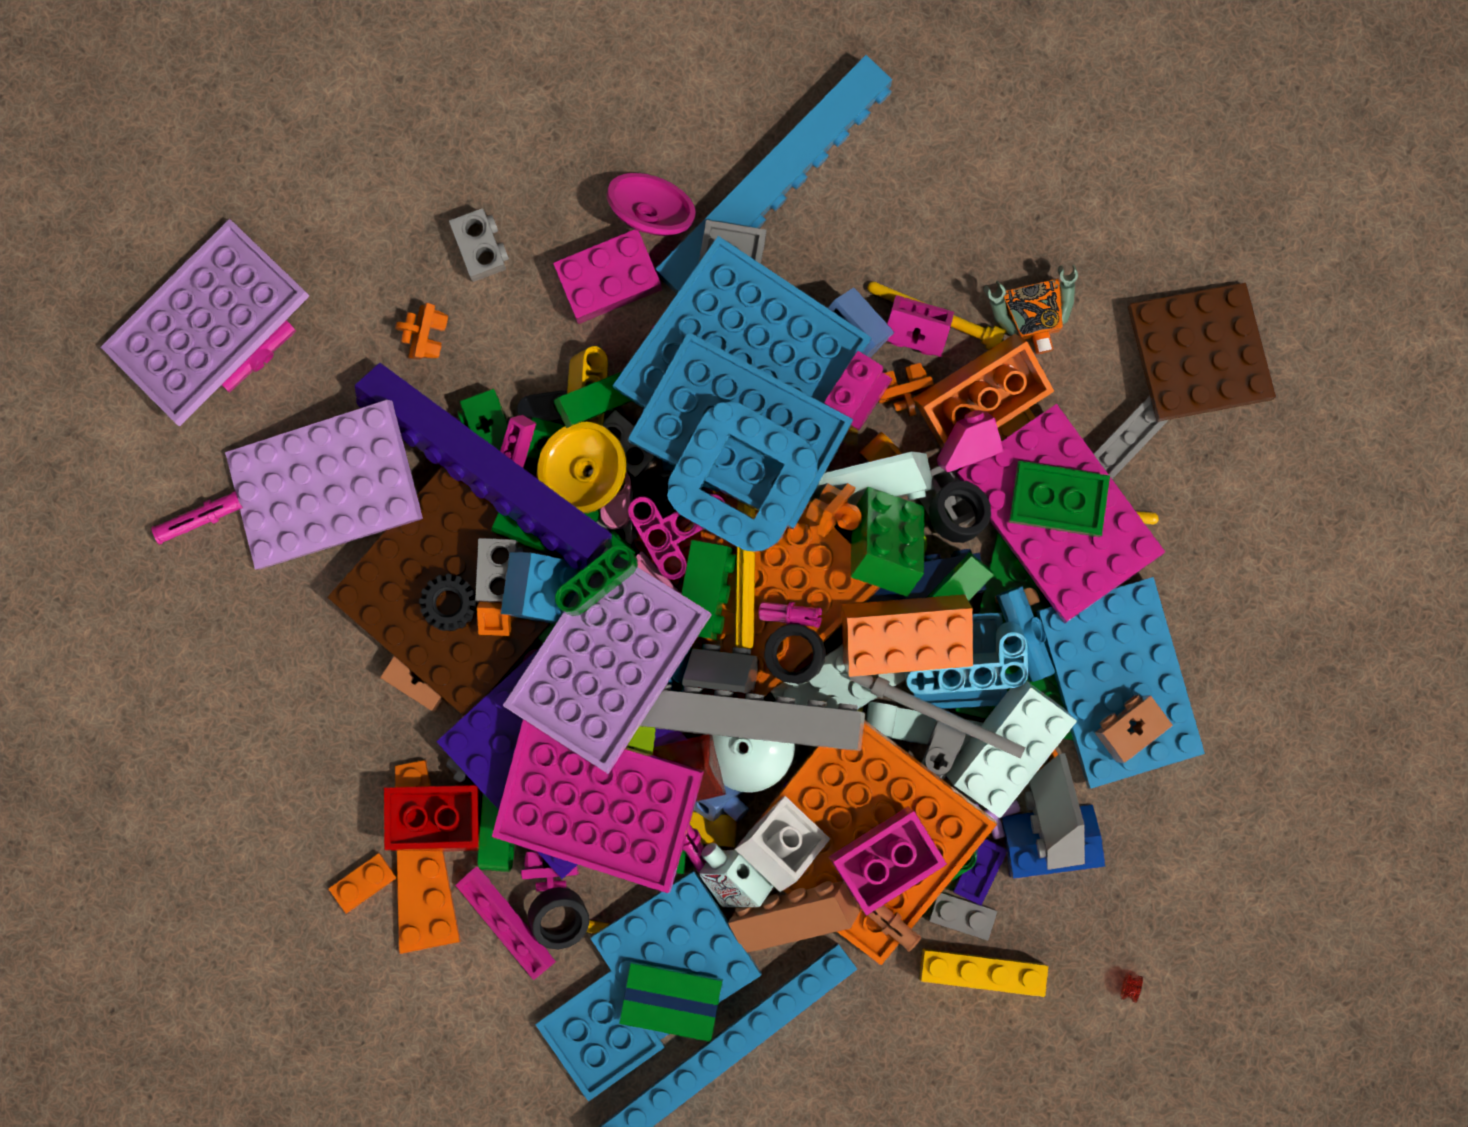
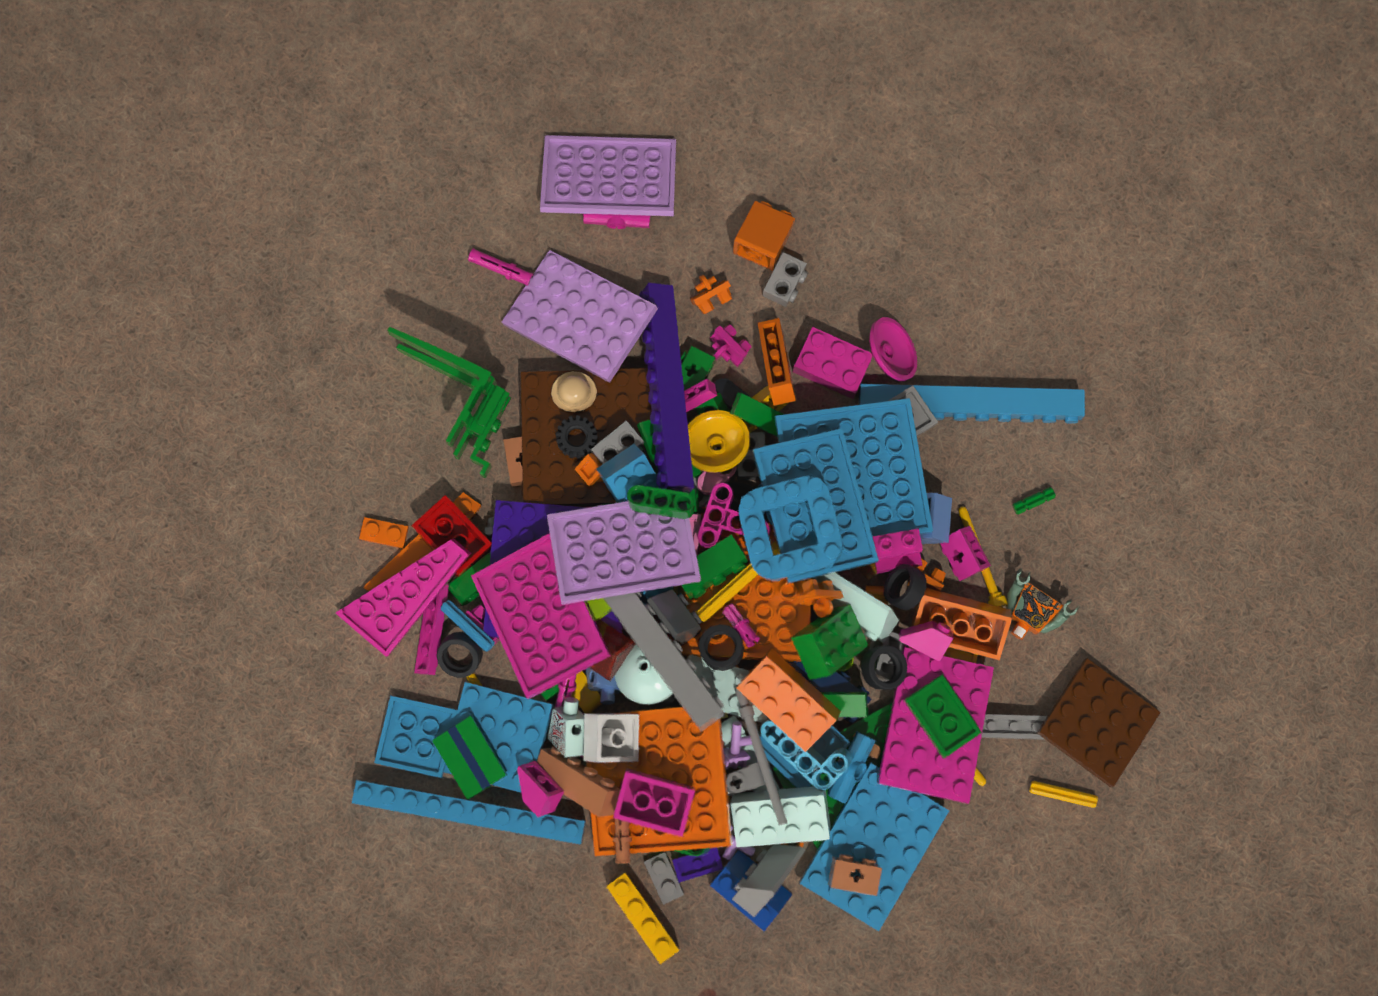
camera: 45 degrees right, 5 degrees down
none -> dark pink wing [336,538,471,657]
none -> green piece [387,327,511,478]
none -> dark azure axle [441,600,495,652]
none -> dark pink slope [517,761,564,817]
none -> tan hat [551,371,597,412]
none -> dark pink hips [710,324,751,367]
none -> lavender arm [724,721,752,770]
none -> orange slope [733,201,795,271]
none -> orange brick [758,318,796,406]
none -> black tyre [883,564,927,610]
none -> green axle [1012,487,1056,515]
none -> yellow axle [1029,781,1098,808]

